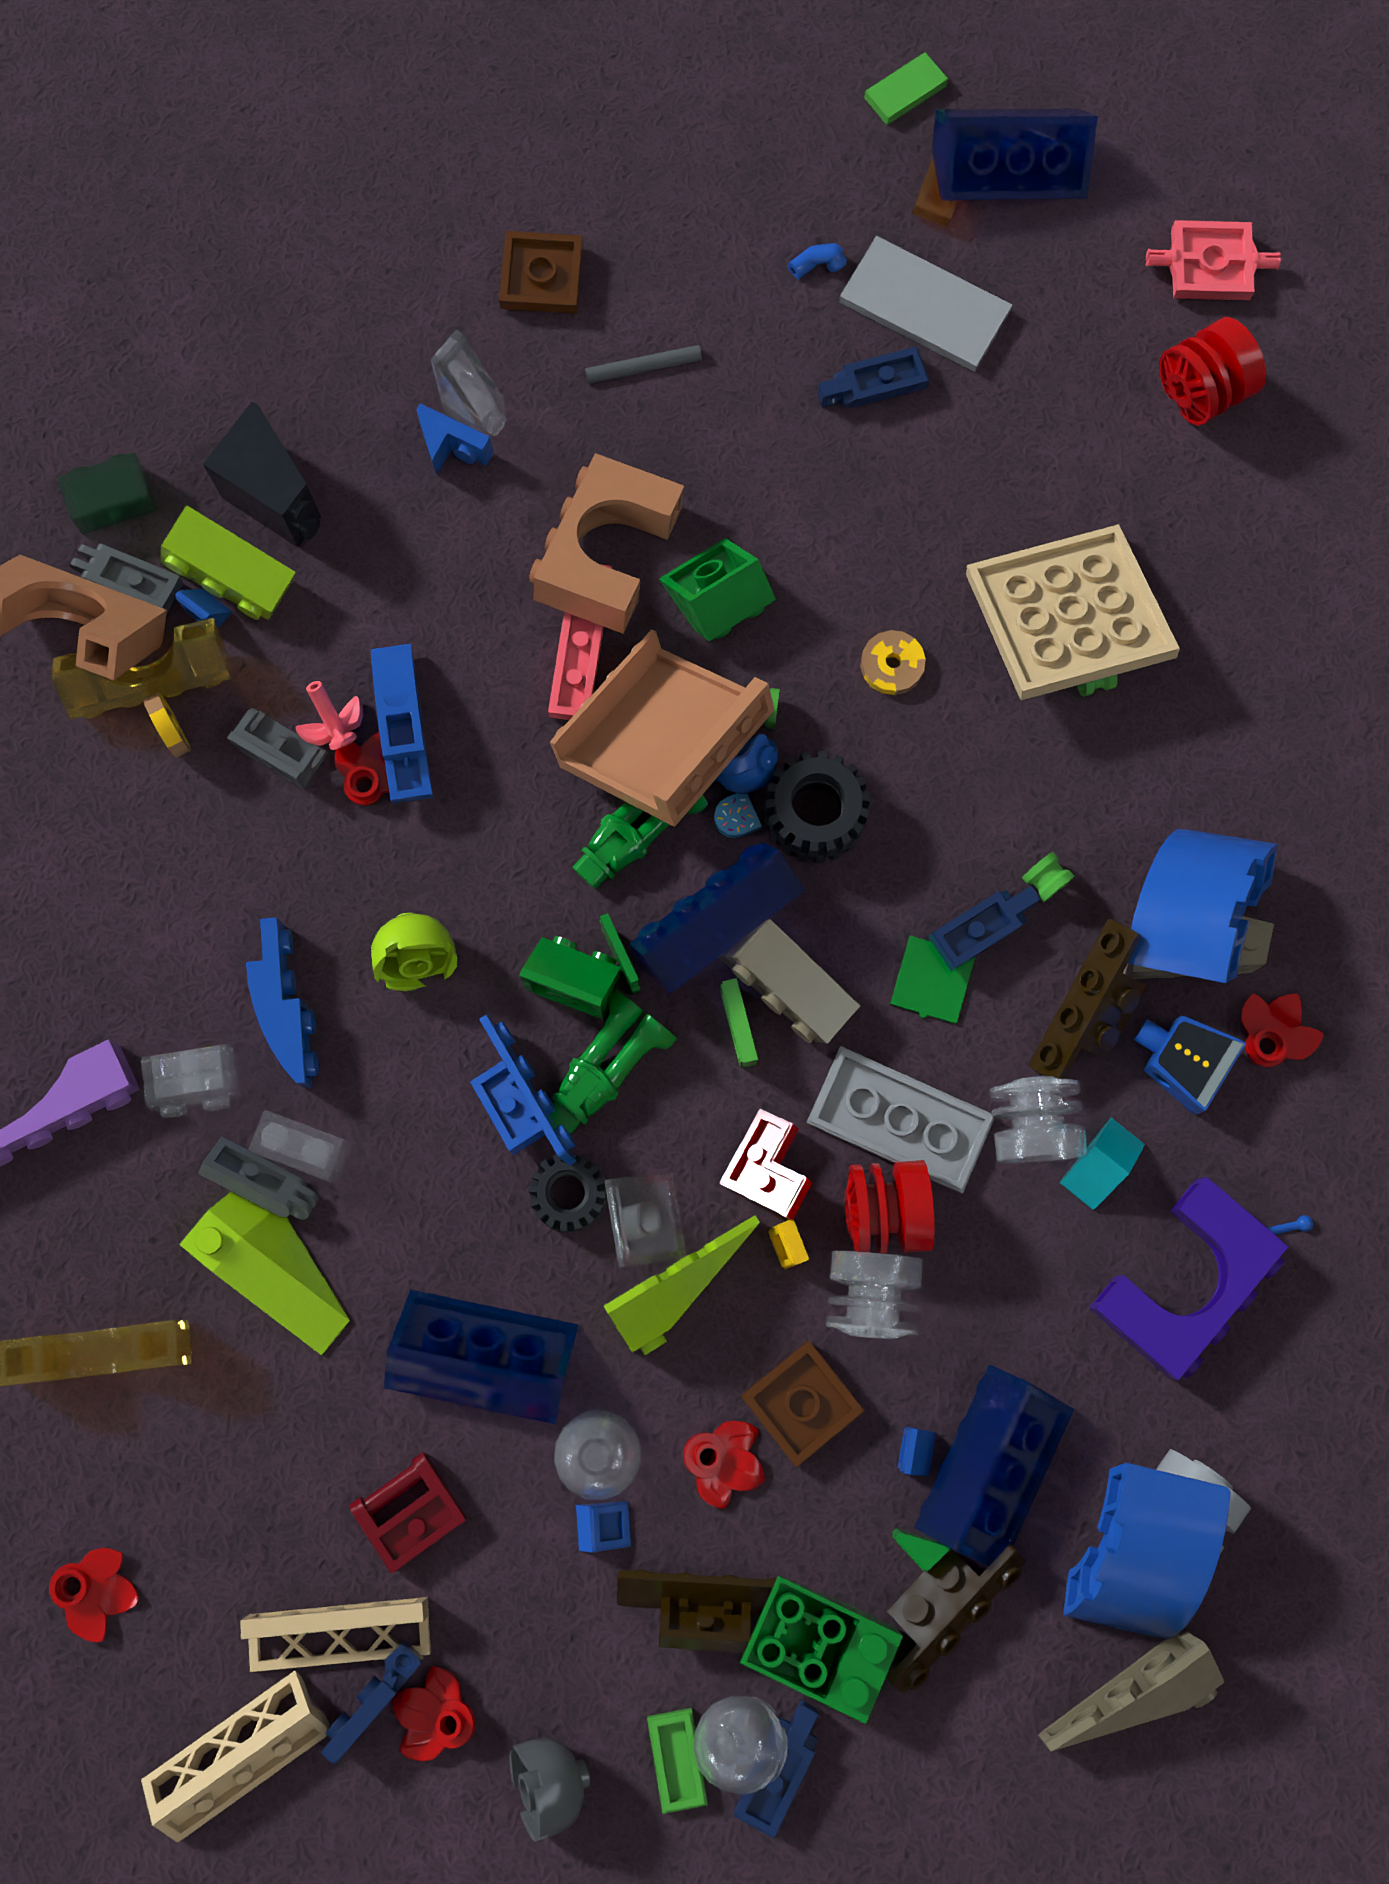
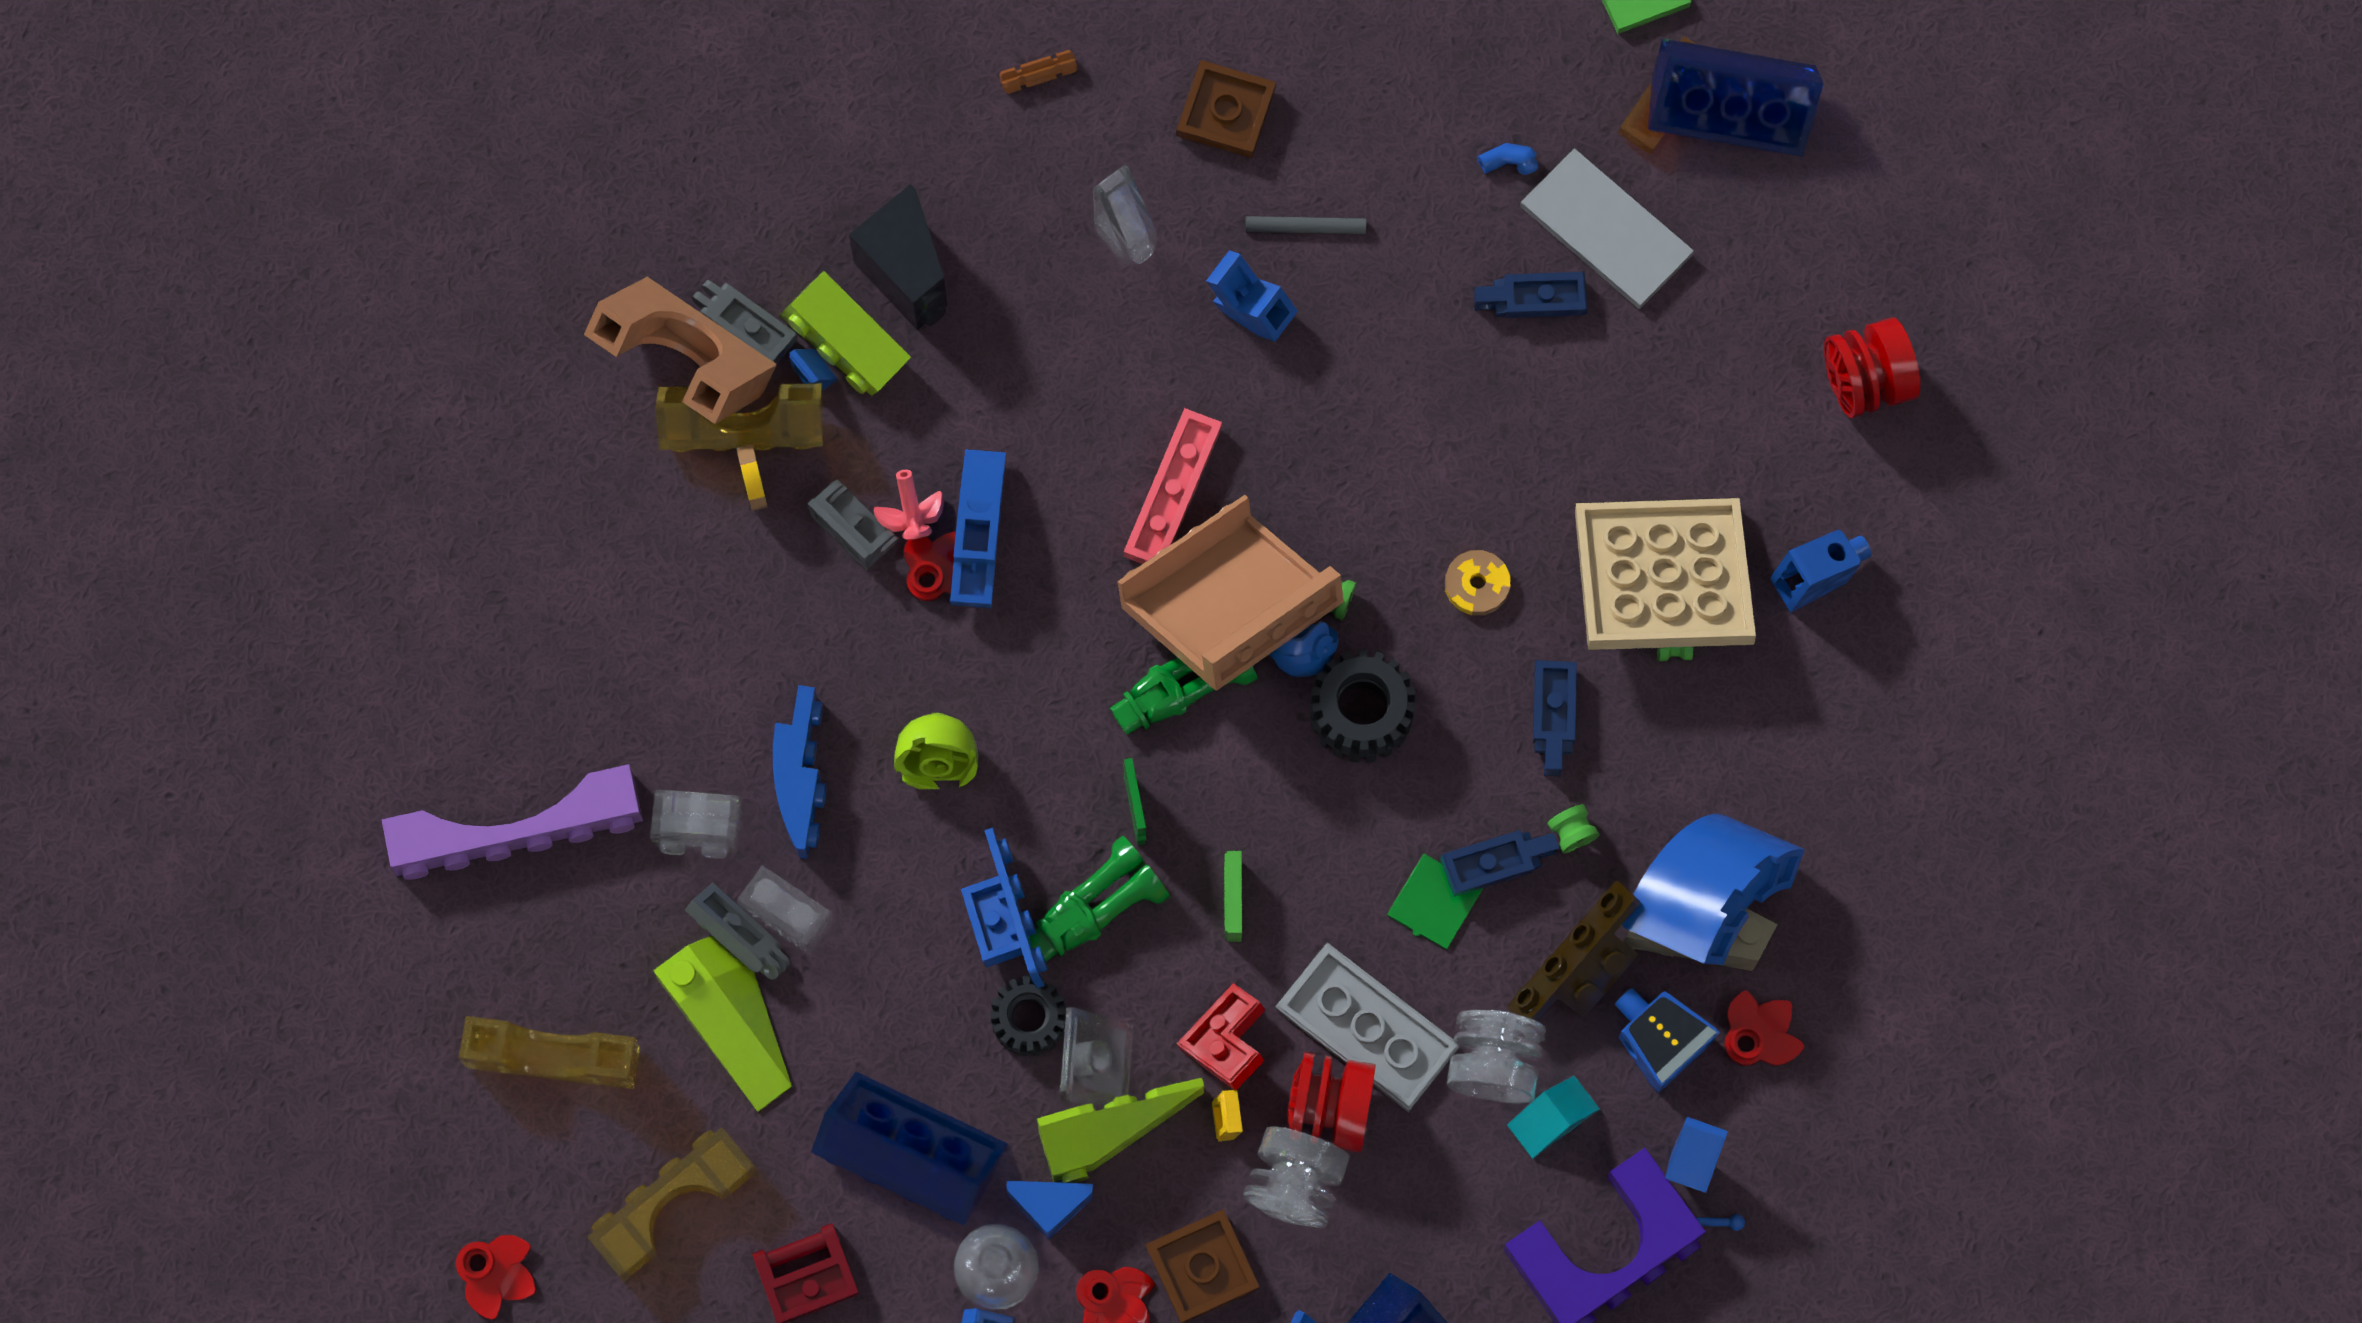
camera: 15 degrees right, 5 degrees down
clear green brick [58,452,159,535] -> none
blue slope [416,403,494,475] -> none
green slope [519,936,622,1020] -> none
nougat arch [529,453,684,634] -> none
clear blue slope [630,842,805,994] -> none
green slope [659,538,776,641] -> none
dark azure tile [714,793,762,839] -> none
dark tan wedge [716,919,860,1044] -> none
coral plate [1146,220,1281,300] -> none
none -> clear yellow arch [587,1127,757,1283]
none -> dark orange axle [1000,50,1077,94]
none -> blue slope [1006,1181,1093,1240]
none -> blue brick [1206,250,1298,342]
none -> dark blue hinge [1532,660,1577,776]
none -> blue slope [1665,1117,1728,1193]
none -> blue torso [1770,530,1871,613]

